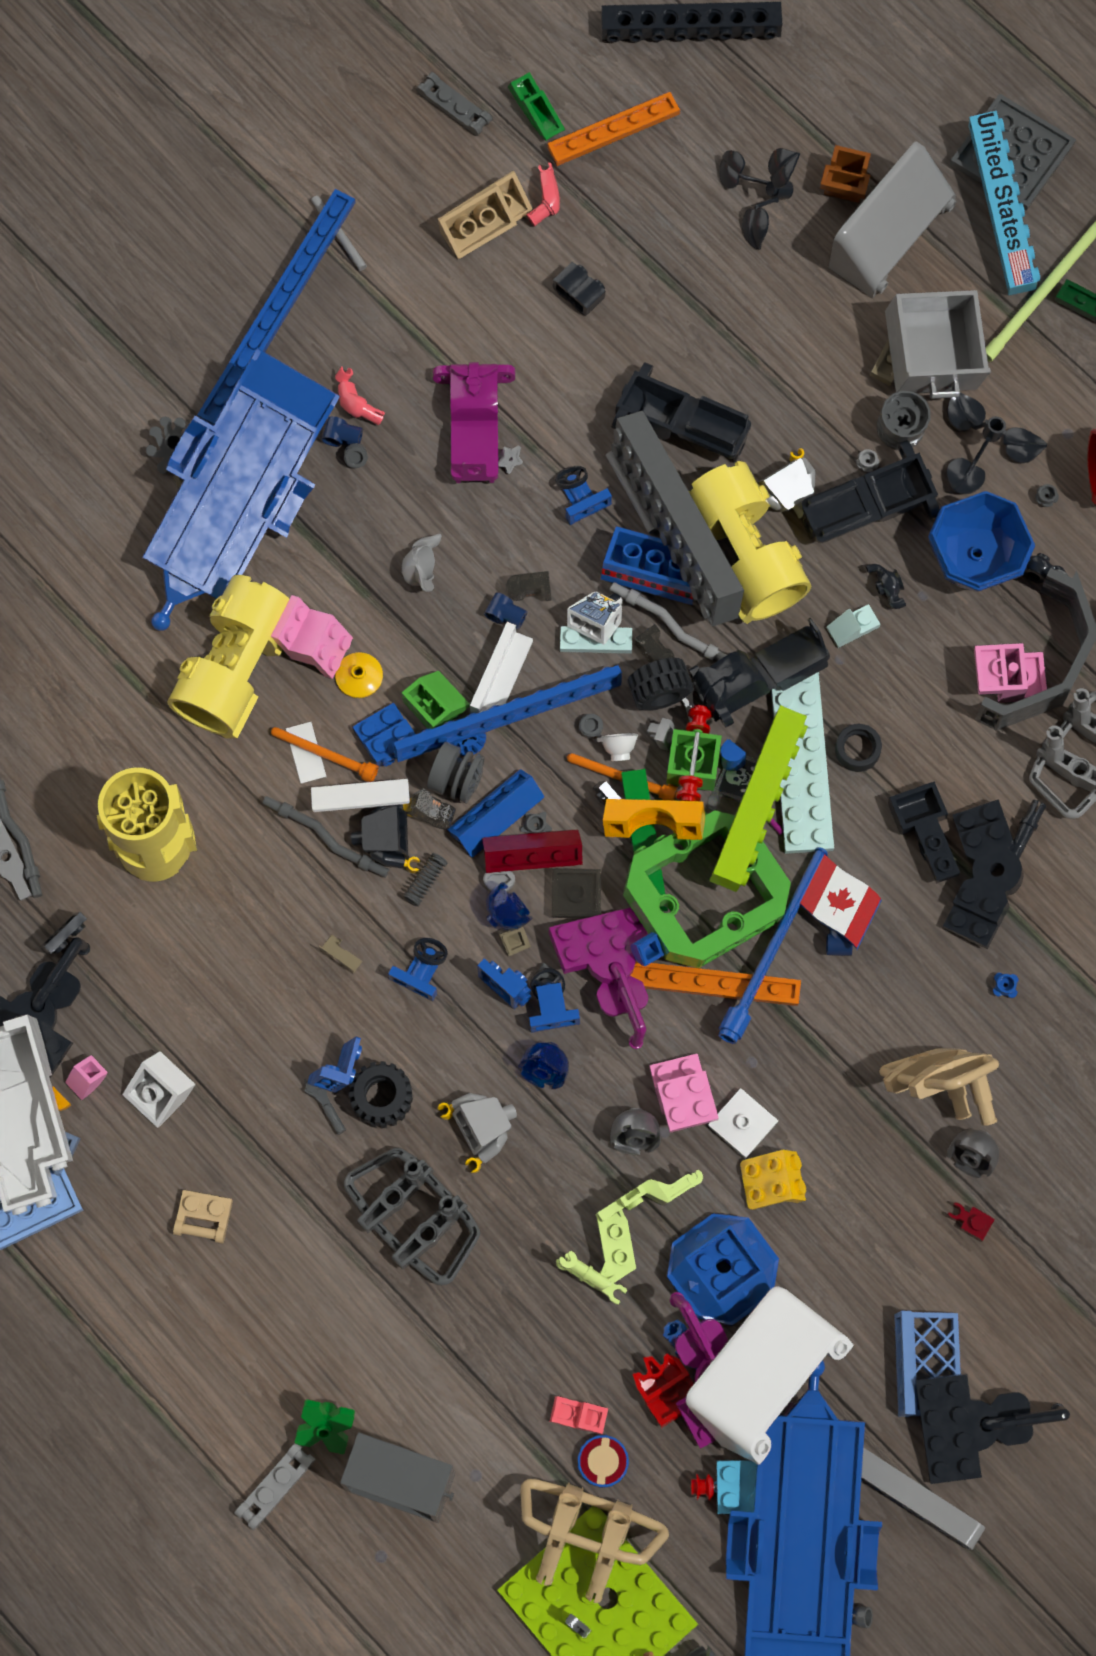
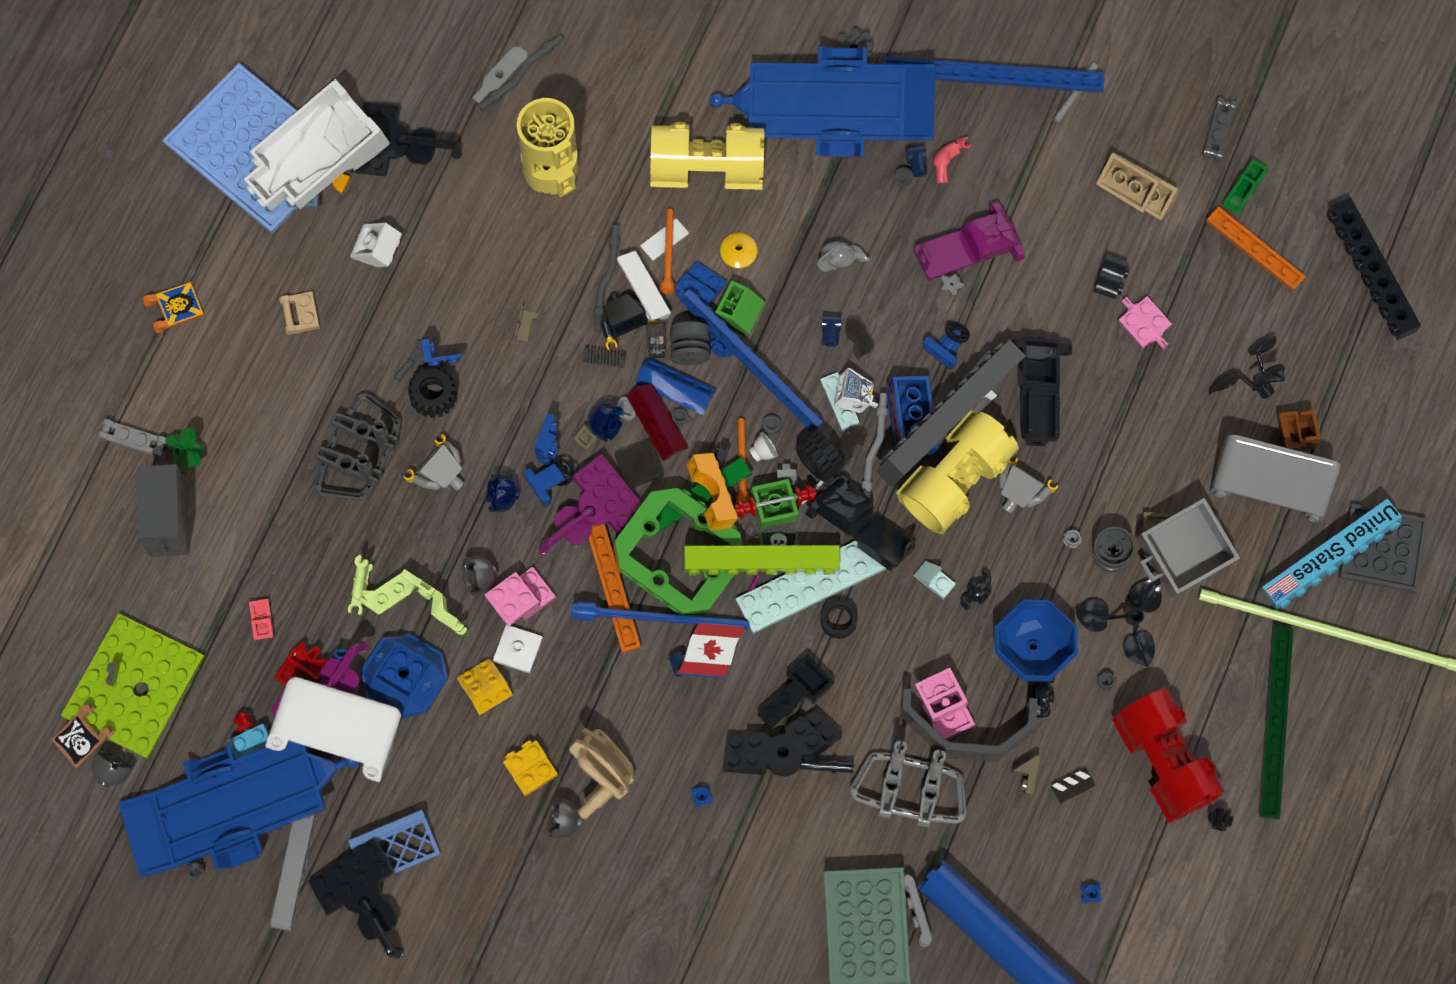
camera: 65 degrees right, 0 degrees up
black plate [40,912,87,954] -> none
bright pink brick [65,1055,108,1100] -> none
bright pink bracket [271,595,353,679] -> none
blue piece [388,938,448,1002] -> none
white panel [470,622,533,714] -> none
tan piece [520,1479,669,1603] -> none
coral arm [526,162,560,227] -> none
tile [578,1435,629,1488] -> none
blue brick [630,932,665,967] -> none
blue brick [721,739,746,771] -> none
black piece [801,440,940,543] -> none
dark red plate [947,1202,995,1242] -> none
none -> flag [143,282,204,333]
none -> yellow plate [503,740,558,797]
none -> bright pink plate [1118,296,1172,349]

